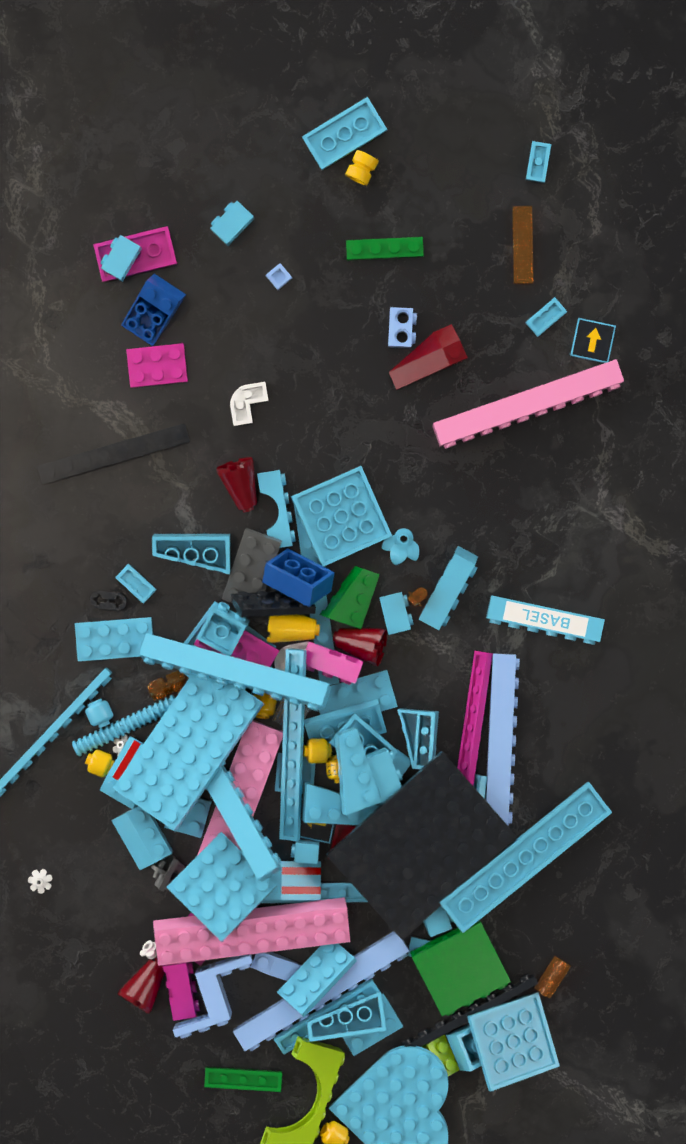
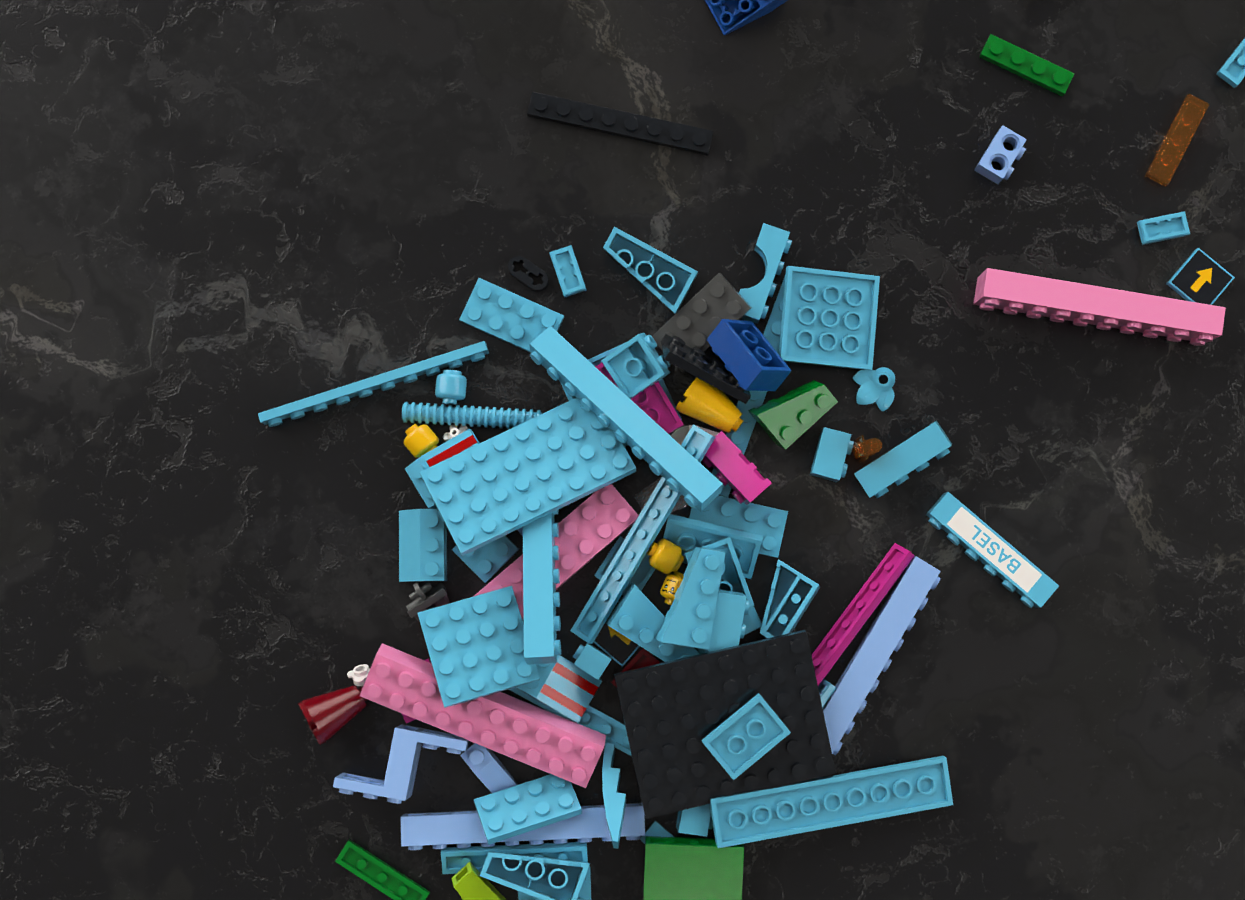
camera: 30 degrees right, 5 degrees down
white plant [28,869,53,894] -> none
dark pink plate [126,343,188,388] -> none
clear orange hinge [147,670,187,700] -> none
dark pink wedge [163,962,200,1021] -> none
dark red cone [216,457,257,512] -> none
white plate [230,382,269,426] -> none
yellow head [253,693,277,719] -> none
light blue tile [266,263,293,290] -> none
dark red cone [333,628,388,666] -> none
dark red wedge [389,324,467,390] -> none
none -> medium azure slope [602,743,626,849]
none -> medium azure plate [701,693,791,780]

